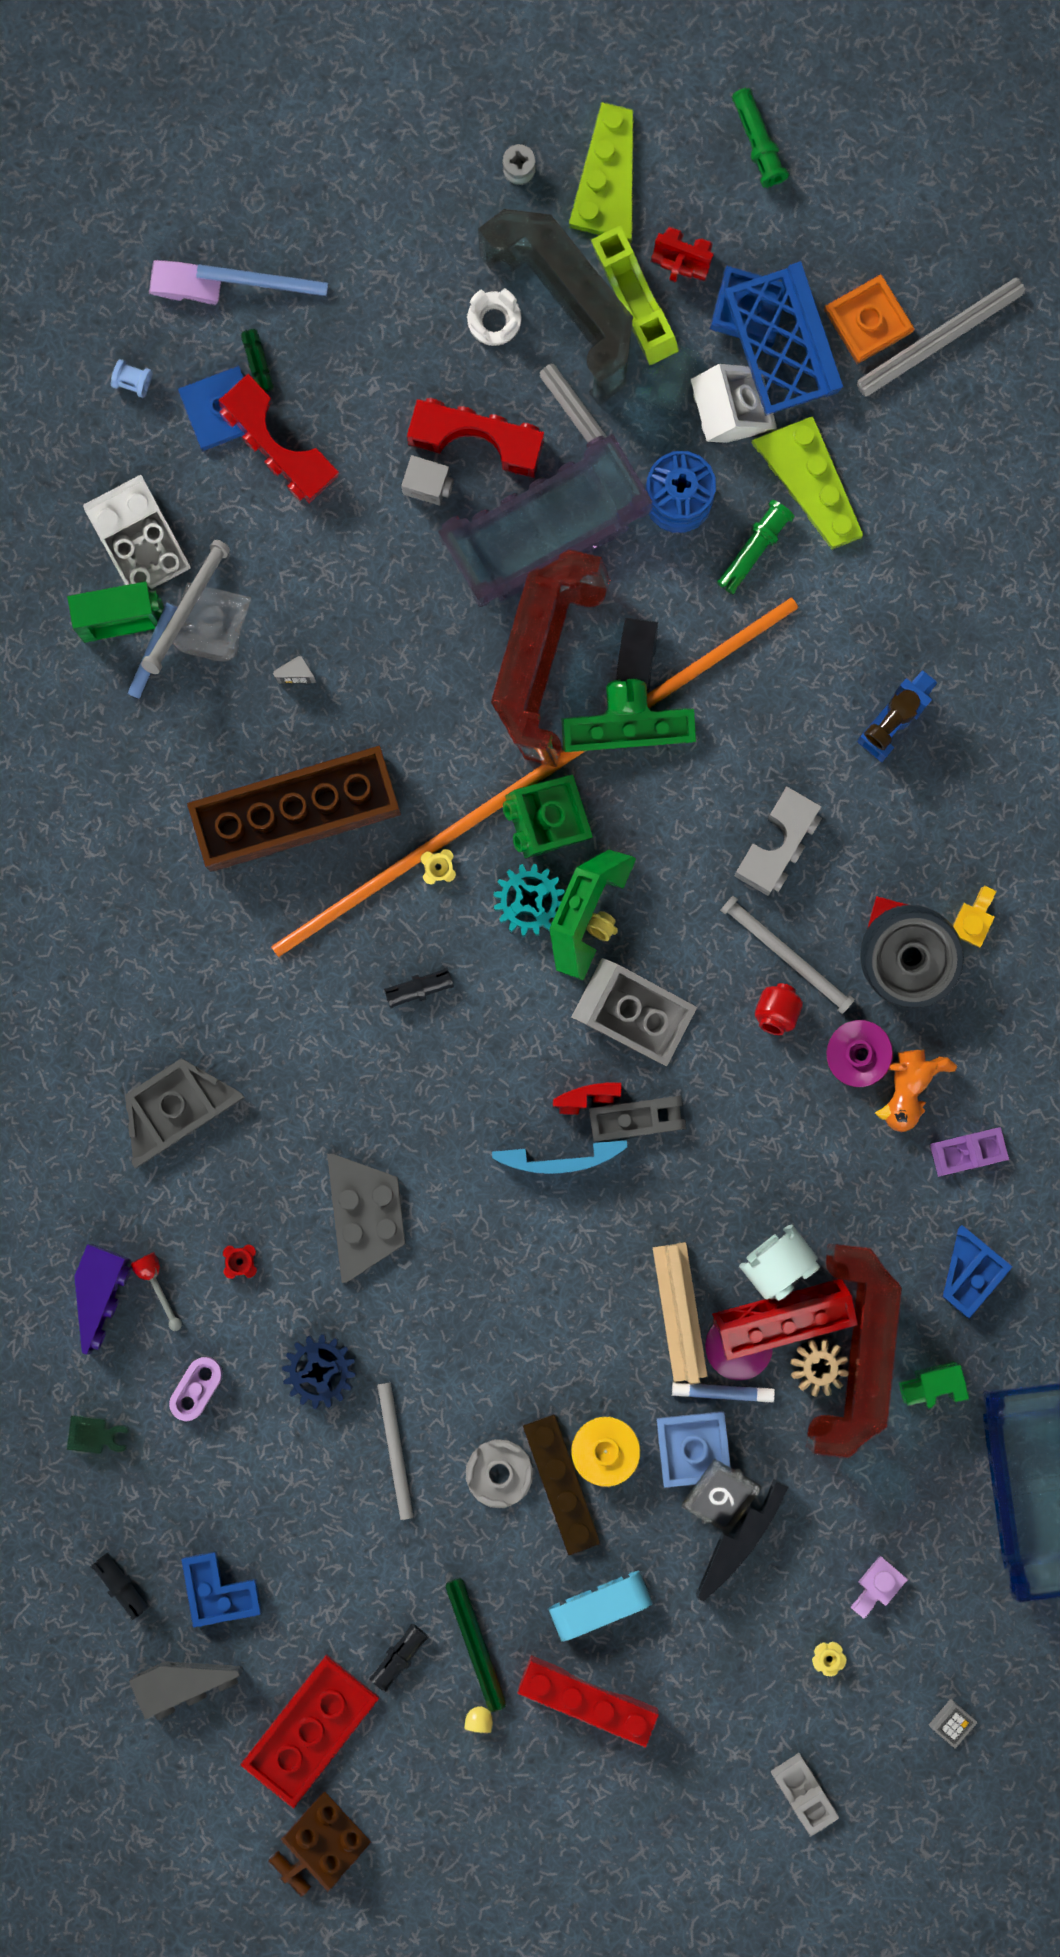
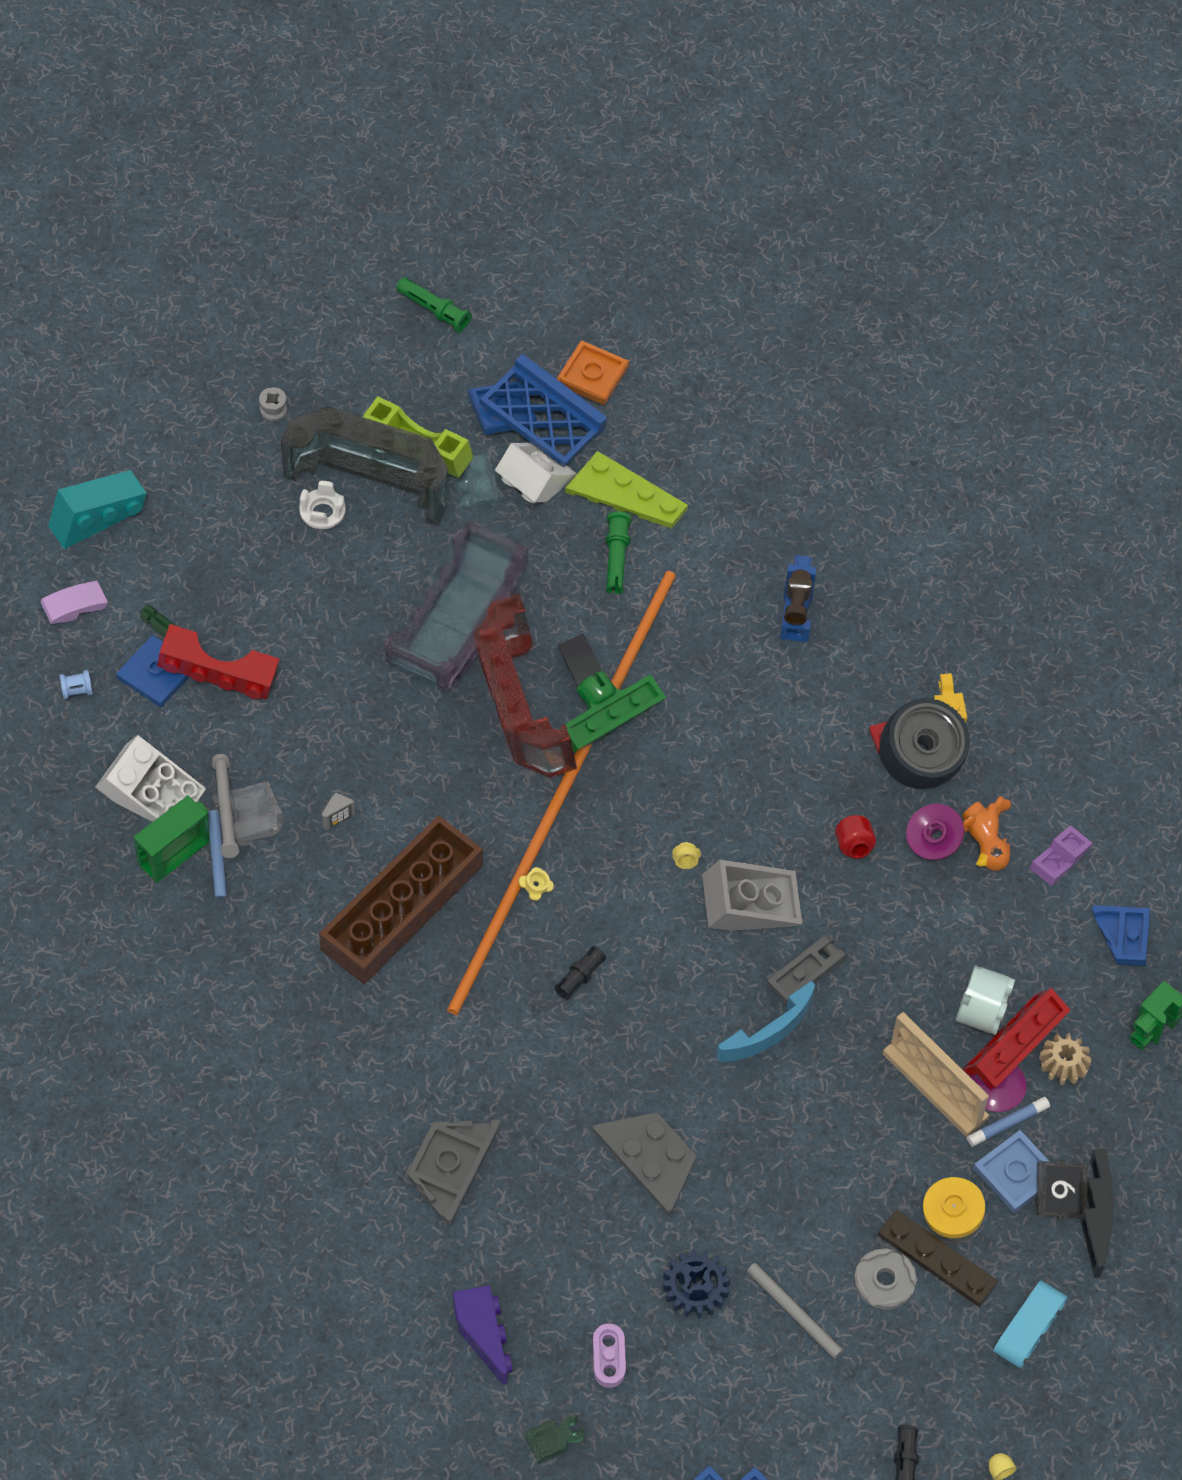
camera: 40 degrees left, 25 degrees down
hinge [130,1252,182,1331] -> none
medium blue bar [196,264,328,296] -> none
red plate [223,1244,257,1279] -> none
light grey brick [401,455,454,506] -> none
red arch [407,398,544,478] -> none
dark green axle [445,1578,506,1712] -> none
teal gear [493,864,565,937] -> none
green plate [503,775,593,859] -> none
red arch [517,1655,659,1748] -> none
light grey axle [540,364,607,450] -> none
green slope [550,850,636,981] -> none
red slope [553,1083,622,1115] -> none
lime wing [569,102,633,243] -> none
blue wheel [645,451,716,533] -> none
red hips [651,227,714,283] -> none
light grey bar [720,896,855,1014] -> none
light grey arch [734,787,822,896] -> none
clear red windscreen [806,1244,902,1458] -> none
light grey axle [857,278,1025,396] -> none
none -> teal wedge [48,470,147,549]

